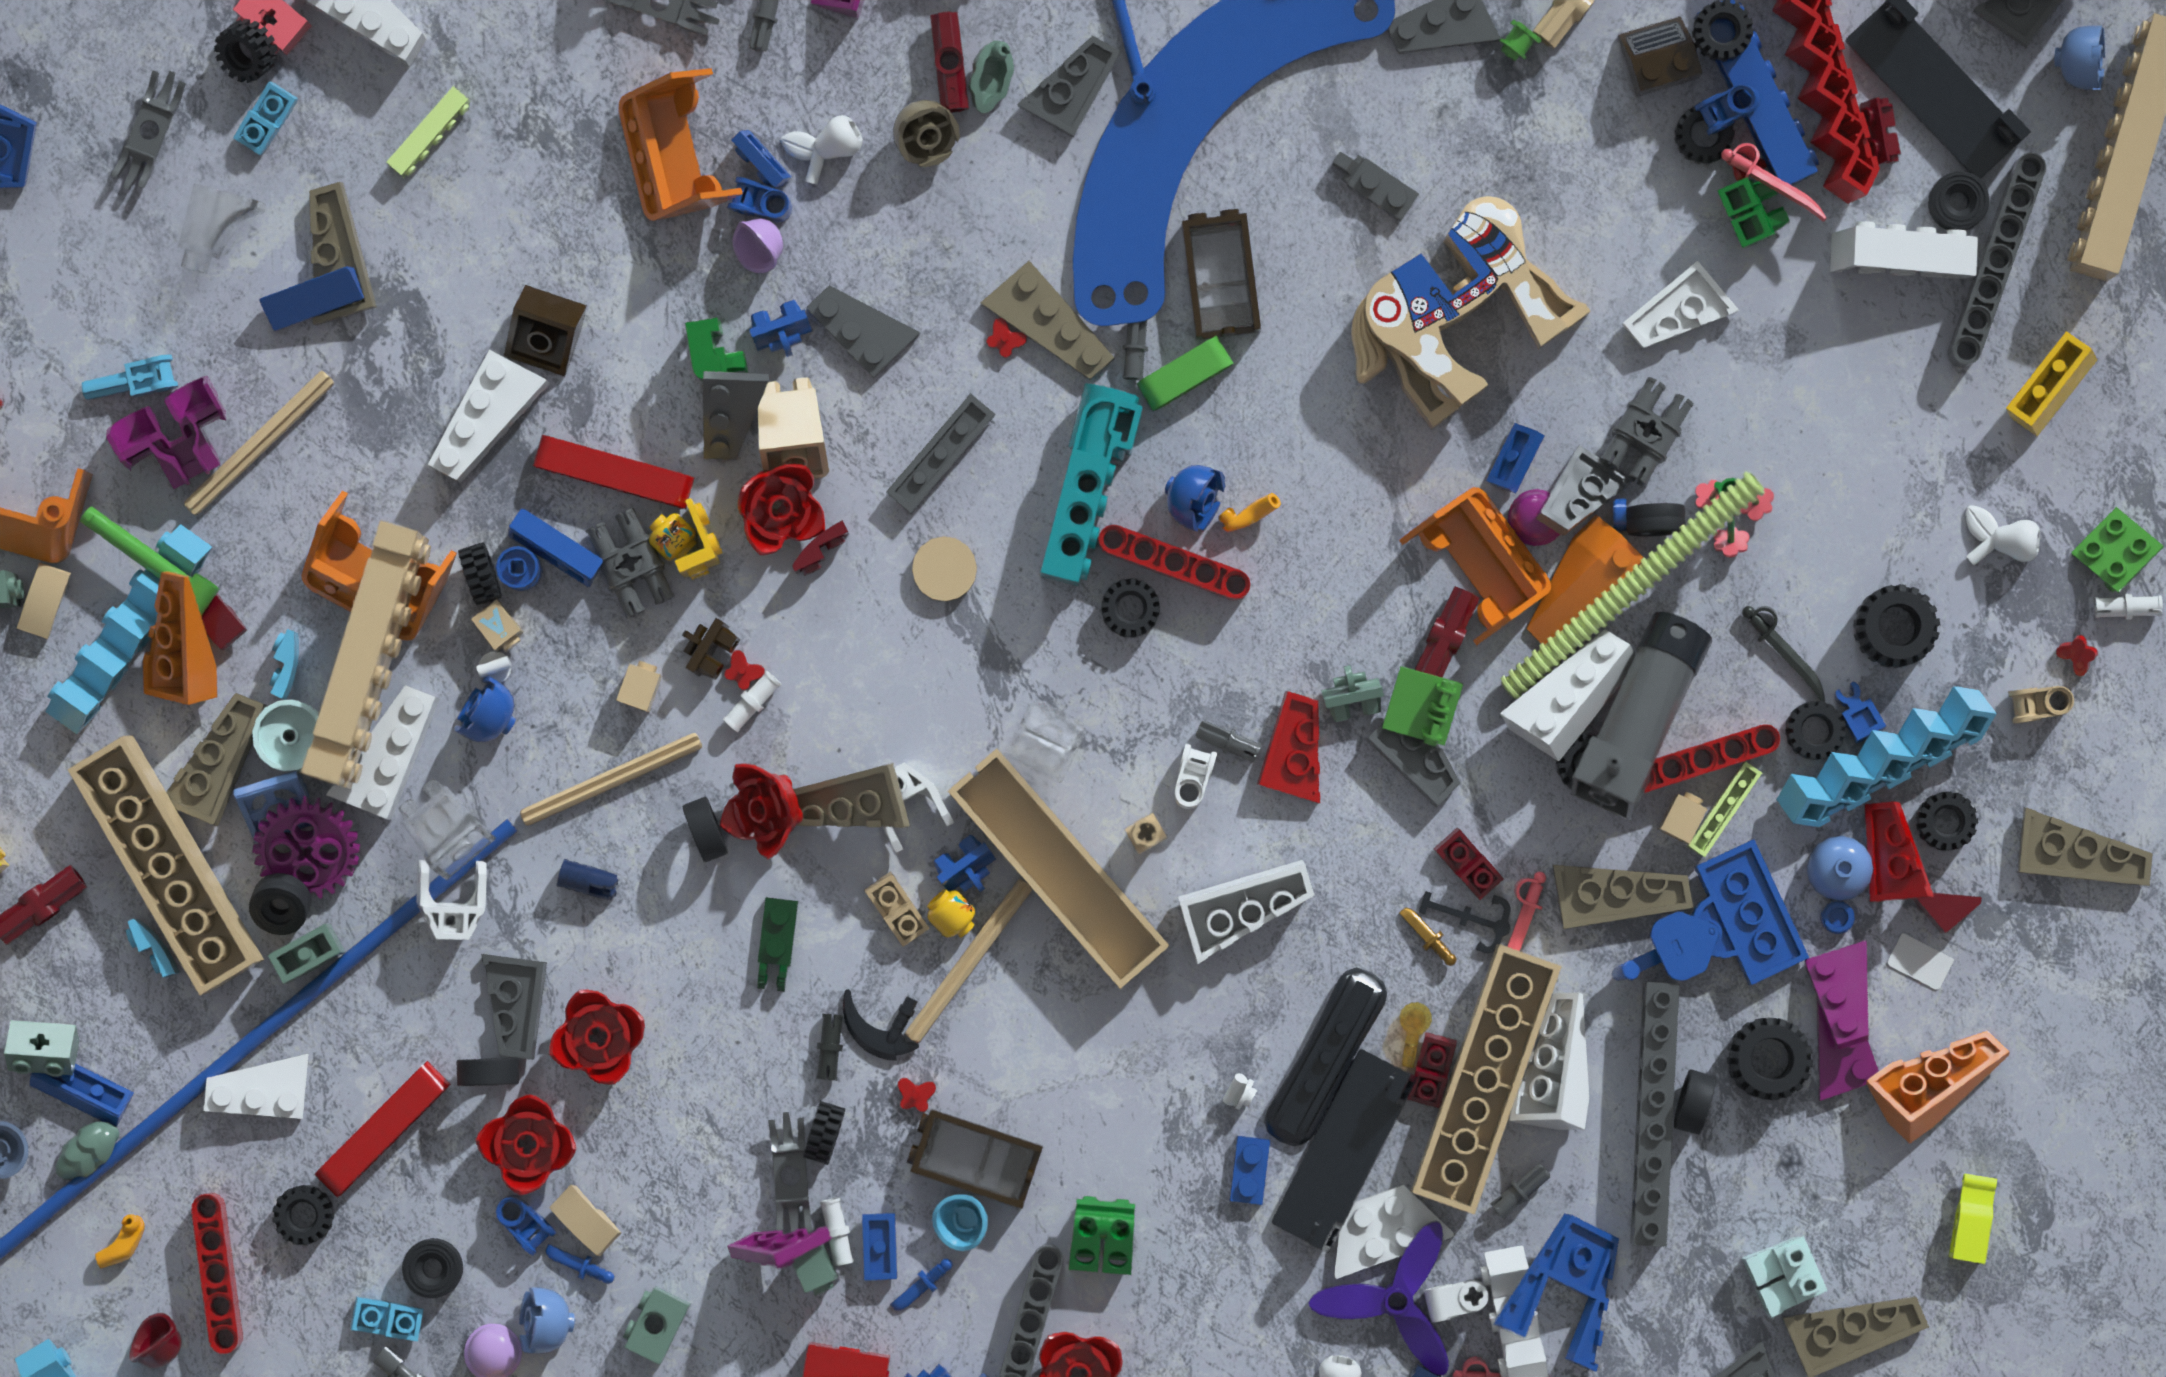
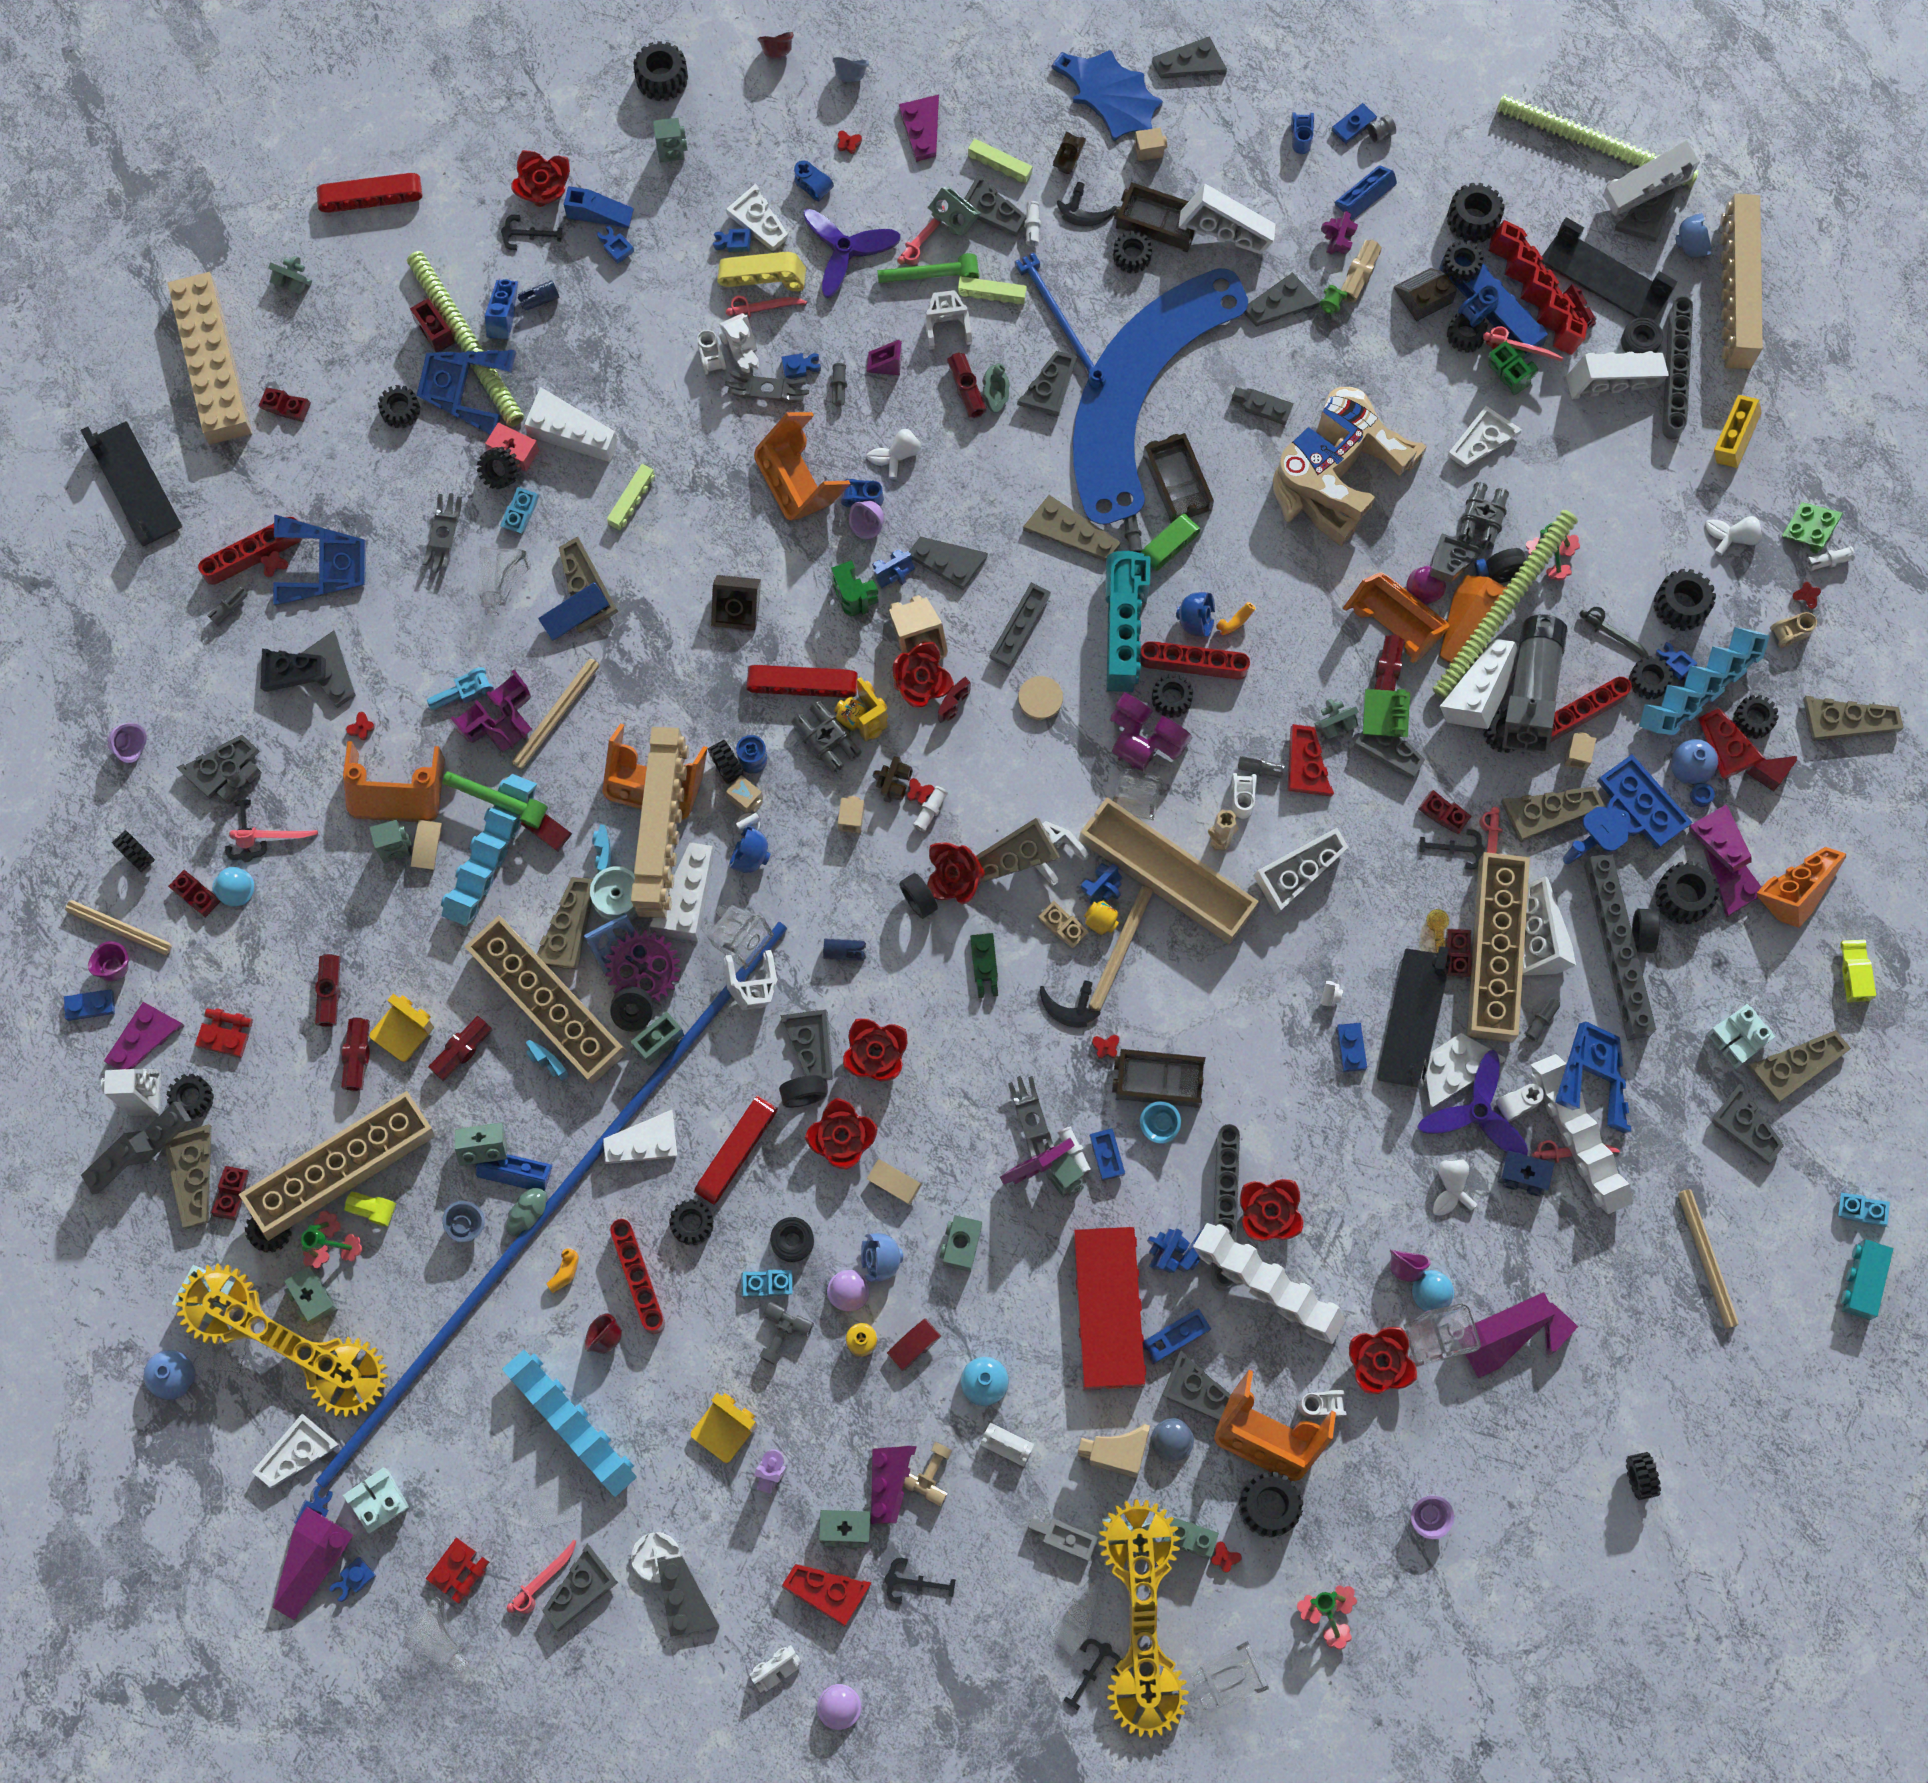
camera: 15 degrees left, 15 degrees down
orange wedge [143,571,217,705] -> none
white wedge [428,350,550,483] -> none
blue piece [496,1195,556,1256] -> none
blue slope [508,509,603,587] -> none
tan axle [520,733,702,826] -> none
blue piece [545,1244,614,1284] -> none
dark grey wing [703,371,769,460] -> none
blue plate [731,129,792,188] -> none
black tyre [803,1101,846,1165] -> none
pearl dark grey pin [816,1013,844,1081] -> none
blue piece [890,1258,953,1311] -> none
dark tan cylinder [893,100,960,167] -> none
red piece [986,318,1027,358] -> none
green hips [1068,1196,1135,1275] -> none
black piece [1264,967,1387,1147] -> none
pearl gold piece [1399,908,1457,966] -> none
blue plate [1486,423,1544,494] -> none
yellowish green piece [1686,761,1762,857] -> none
white sticker [1888,933,1954,989] -> none
none -> magenta piece [1110,692,1193,772]

